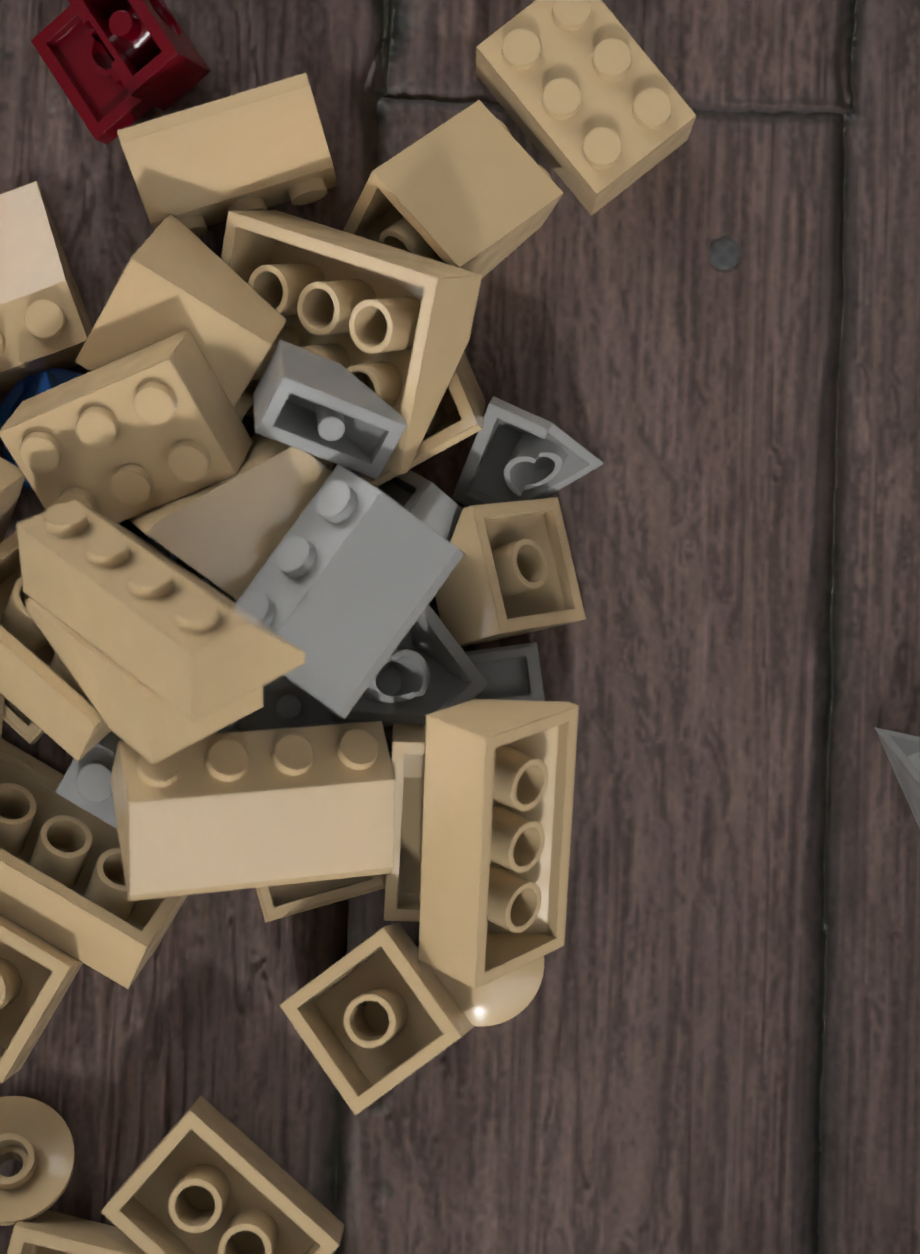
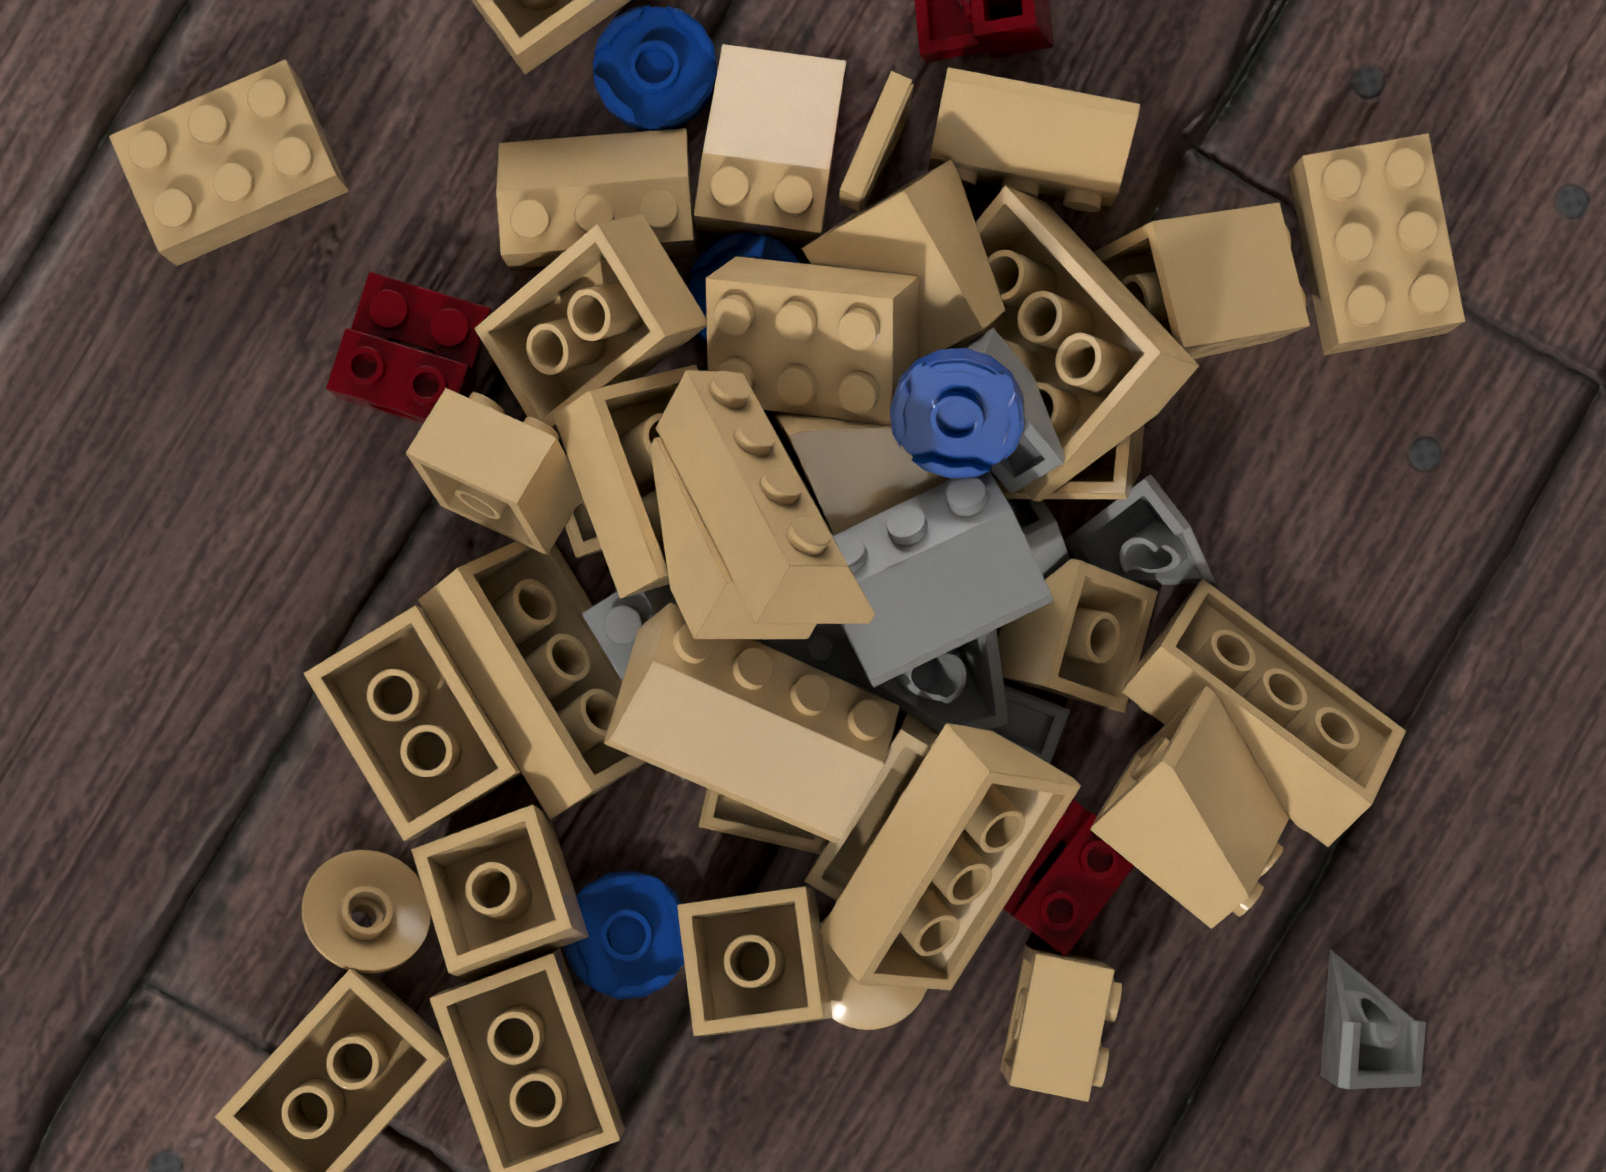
camera: 30 degrees right, 0 degrees up
none -> tan brick [411,805,589,981]
none -> blue tile [564,870,684,999]
none -> tan tile [839,71,914,212]
none -> blue tile [890,348,1025,478]
none -> tan brick [1000,944,1122,1102]
none -> dark red brick [1003,800,1134,957]
none -> tan slope [1090,685,1289,929]
none -> tan slope [1121,578,1406,847]

